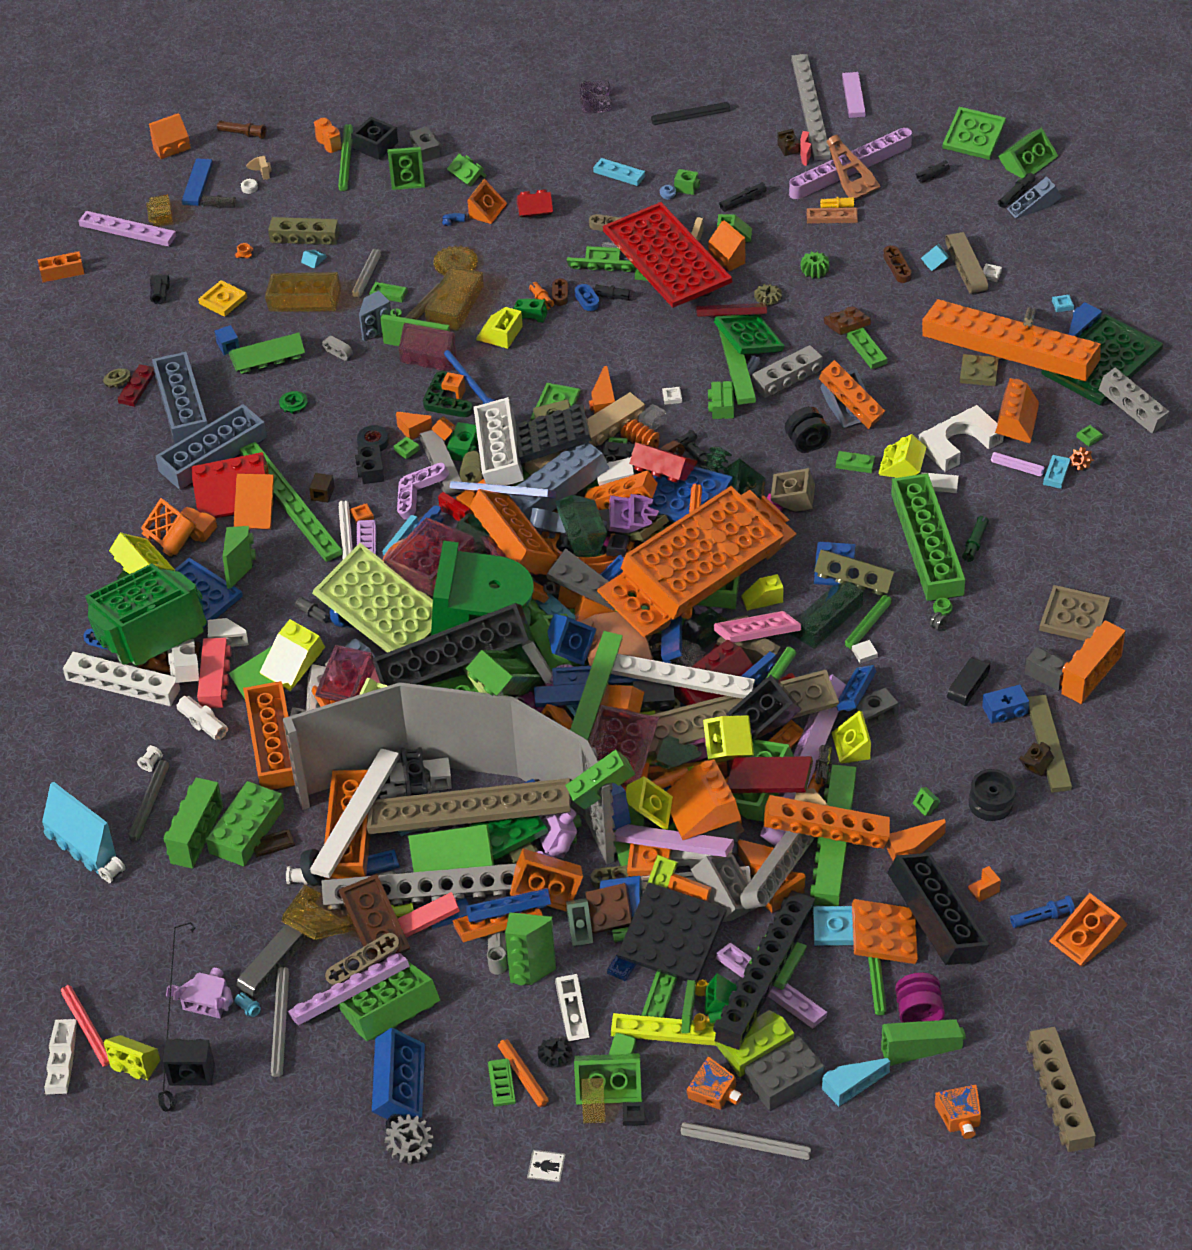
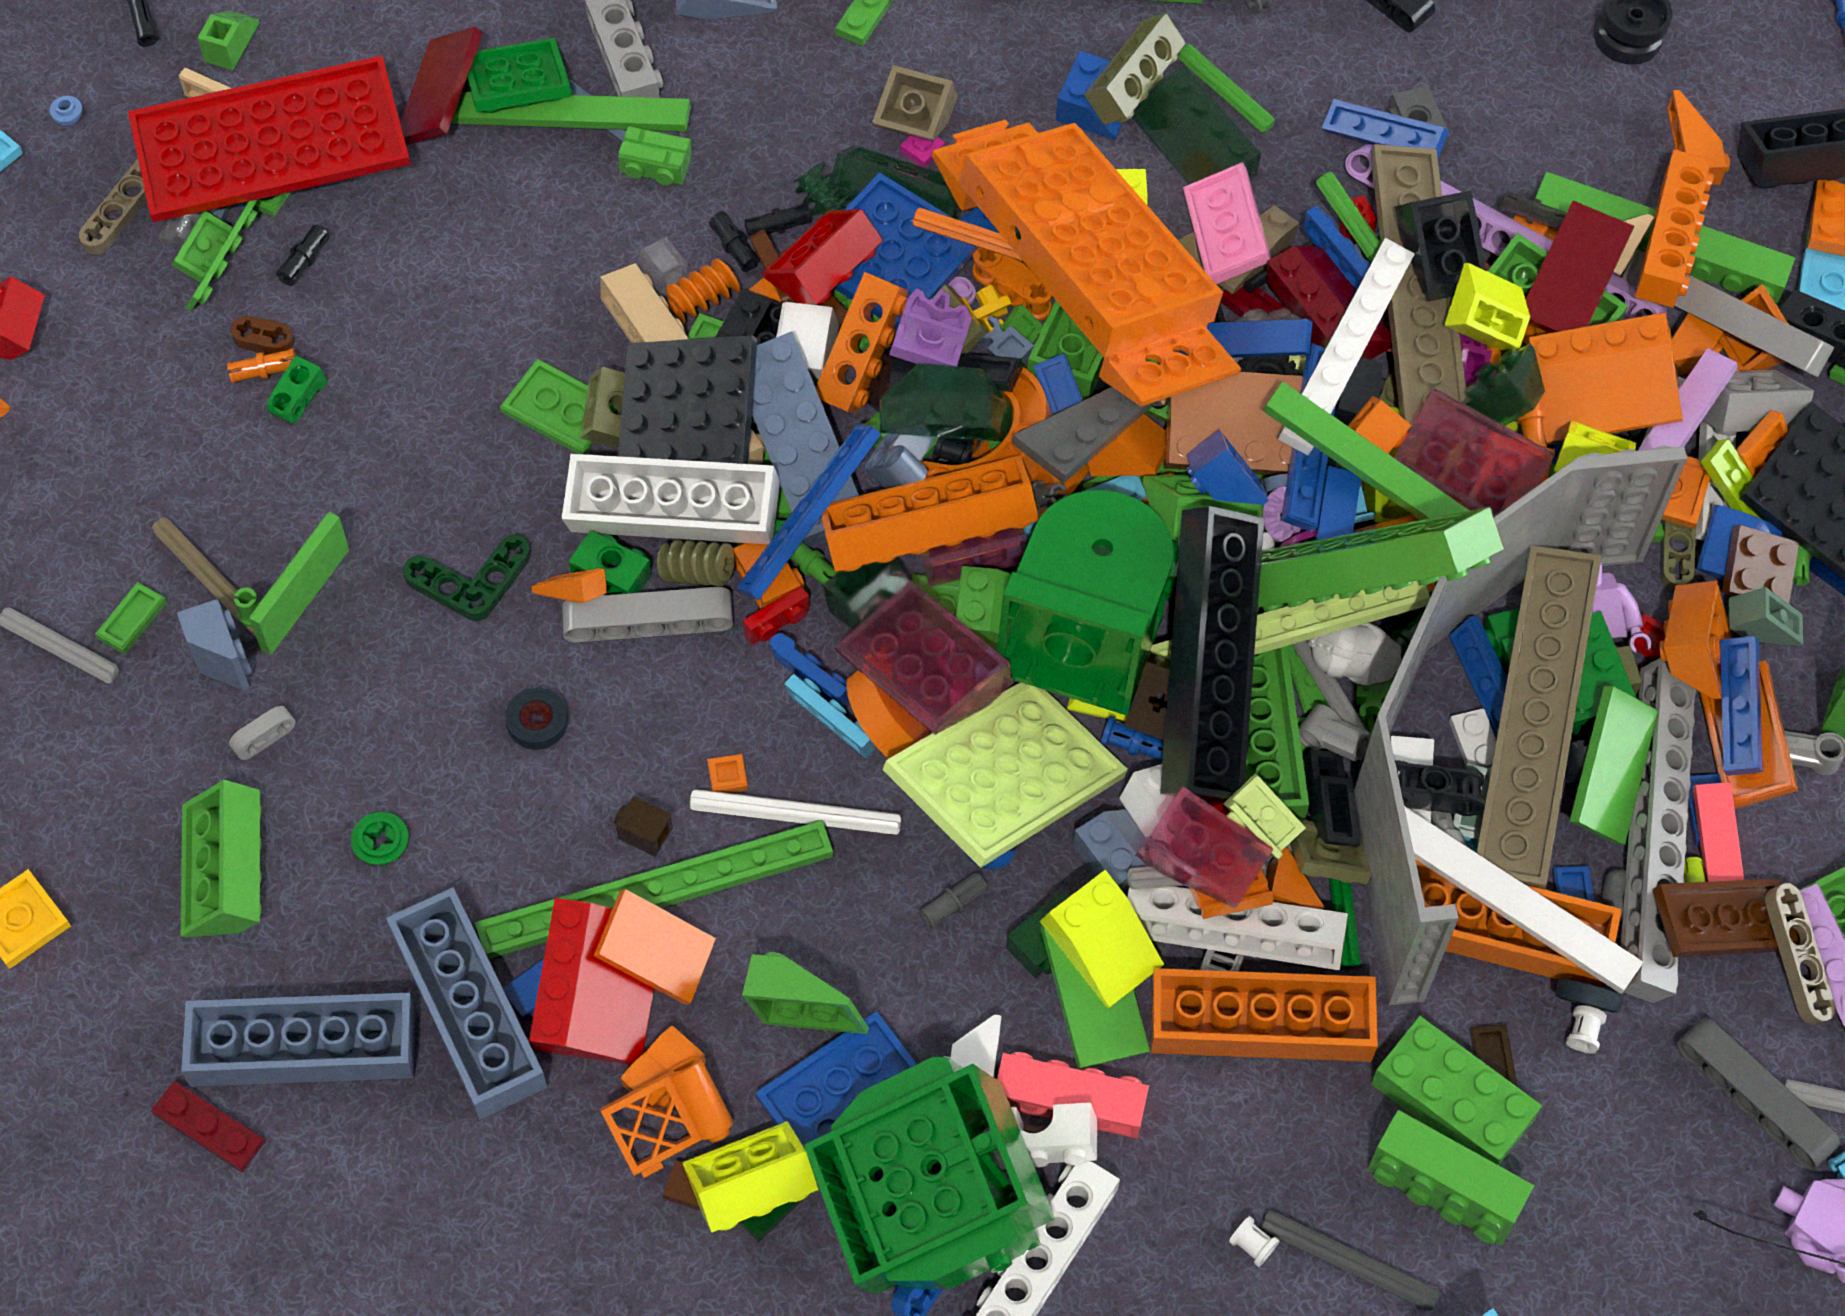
camera: 80 degrees left, 15 degrees up
olive gear [103,369,131,388] -> none
white piece [177,696,228,740] -> none
blue brick [214,325,240,355] -> none
clear yellow brick [265,272,341,312] -> none
clear yellow wing [282,884,355,940] -> none
black brick [355,444,384,484] -> none
lavender slope [357,520,377,555] -> none
bright green plate [394,437,420,460] -> none
orange slope [396,412,433,440] -> none
lavender beam [397,463,449,520] -> none
clear pink slope [399,323,457,371] -> none
clear yellow brick [425,266,484,331] -> none
clear yellow gear [433,245,478,277] -> none
orange panel [441,372,466,400] -> none
blue piece [444,350,496,404] -> none
neon yellow slope [476,307,523,349] -> none
bright green arch [565,750,635,810] -> none
blue plate [575,284,599,311] -> none
orange slope [589,366,615,414] -> none
white tile [662,387,682,405] -> none
bright green brick [674,169,700,195] -> none
orange slope [708,220,745,272] -> none
olive gear [754,284,782,305] -> none
black wheel [784,407,832,453] -> none
neon yellow slope [832,710,871,764] -> none
white tile [852,640,878,663] -> none
bright green tile [912,787,941,816] -> none
orange panel [968,866,1001,902] -> none

